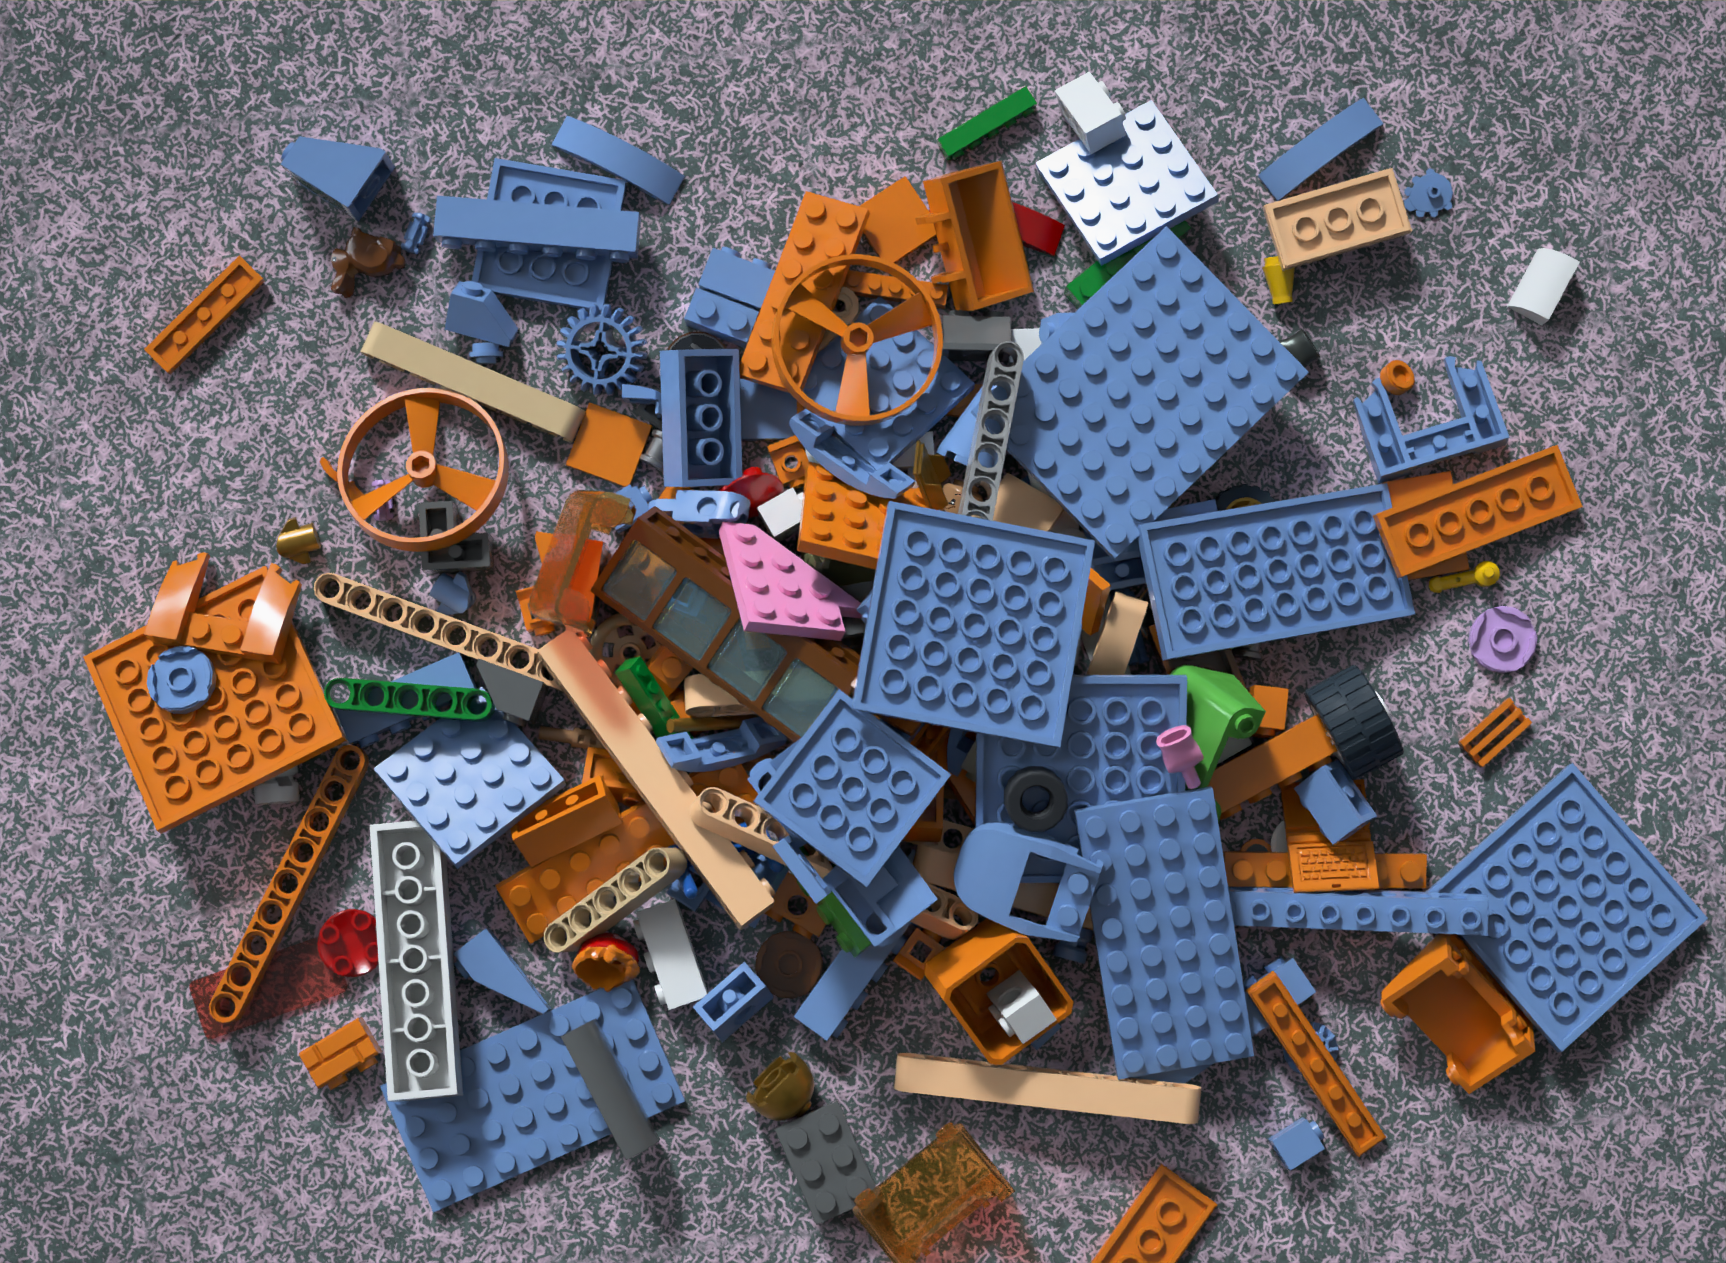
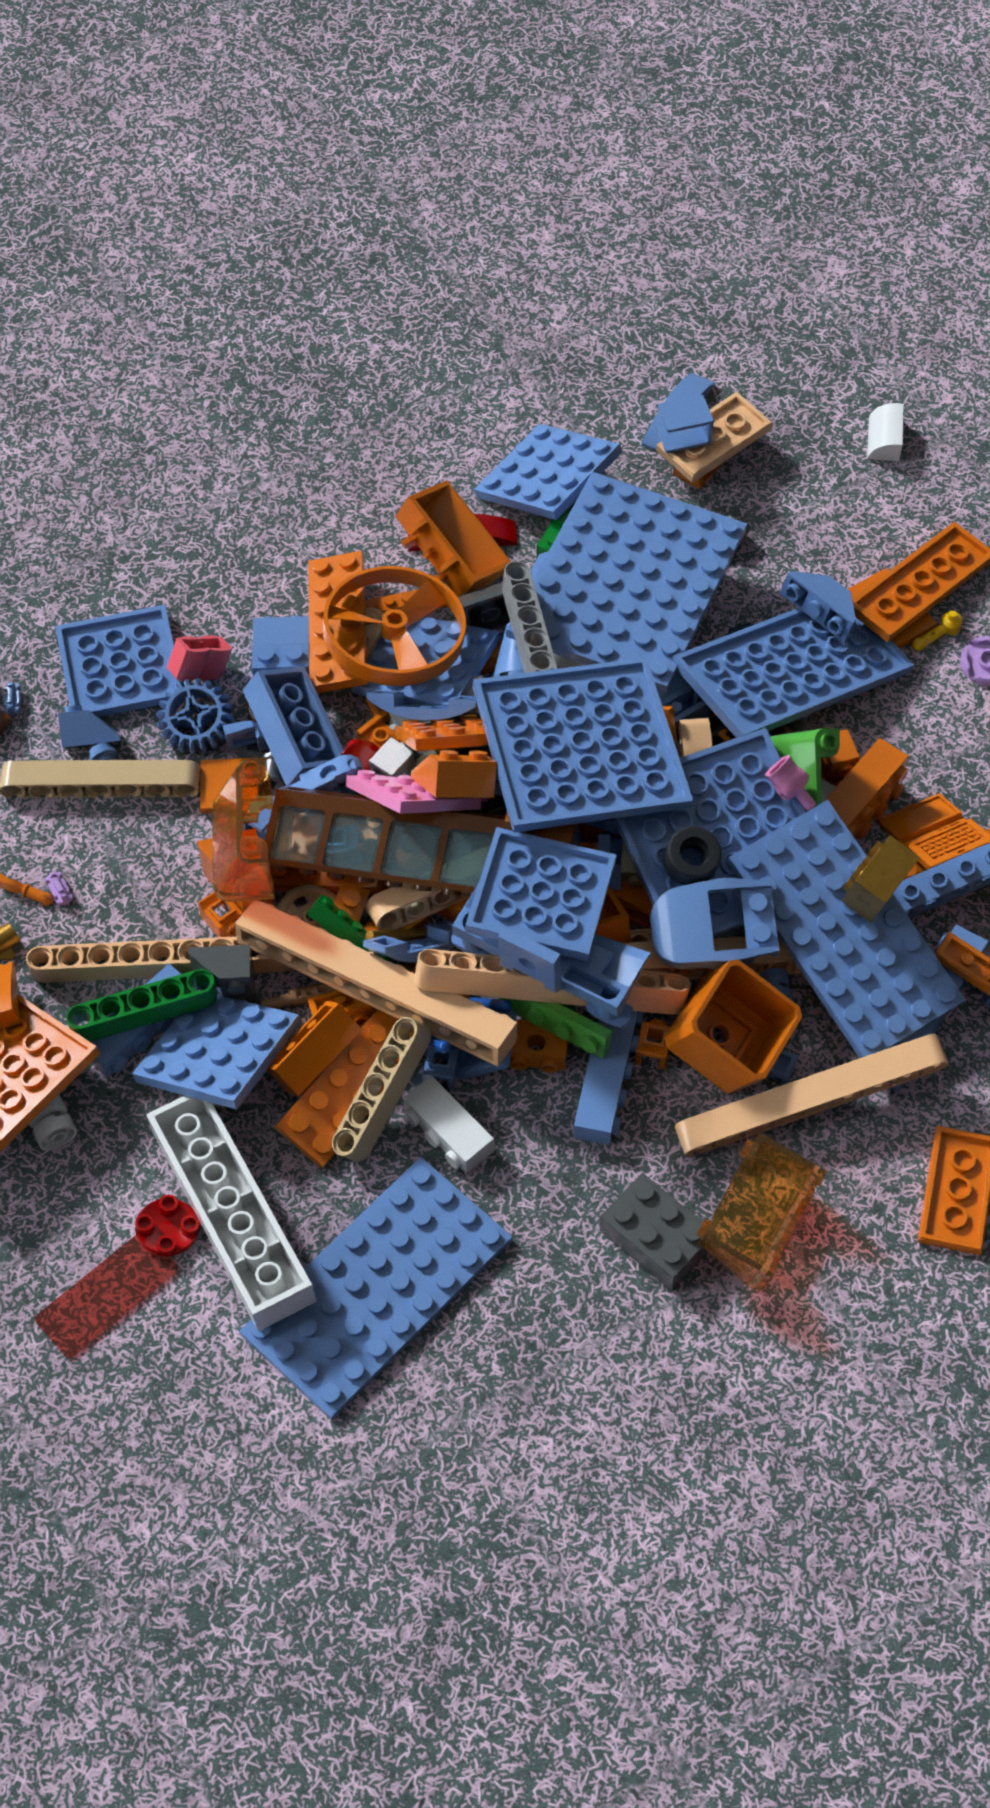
camera: 20 degrees left, 25 degrees down
orange beam [209,745,369,1023] -> none
orange brick [299,1017,382,1091] -> none
orange piece [337,388,509,552] -> none
dark grey brick [419,501,495,574] -> none
medium blue piece [429,571,476,615] -> none
medium blue brick [433,195,641,263] -> none
medium blue slope [453,928,551,1014] -> none
medium blue slope [552,116,685,205] -> none
dark grey brick [561,1018,660,1160] -> none
orange hair [572,933,640,992] -> none
medium blue brick [693,962,774,1042] -> none
medium blue tile [740,378,797,441] -> none
pearl gold cylinder [746,1052,814,1121] -> none
reddish brown tile [755,931,823,999] -> none
orange tile [860,176,937,263] -> none
green piece [937,86,1037,161] -> none
white brick [986,970,1057,1044] -> none
white brick [1055,72,1127,154] -> none
yellow cone [1262,256,1295,304] -> none
medium blue brick [1294,760,1377,845] -> none
black wheel [1304,665,1404,780] -> none
medium blue wedge [1353,356,1510,484] -> none
orange tile [1380,360,1415,395] -> none
medium blue piece [1404,168,1453,217] -> none
none -> coral brick [166,635,233,682]
none -> orange slope [411,750,497,798]
none -> medium blue piece [656,395,714,453]
none -> medium blue slope [780,571,856,642]
none -> pearl gold brick [841,835,920,923]

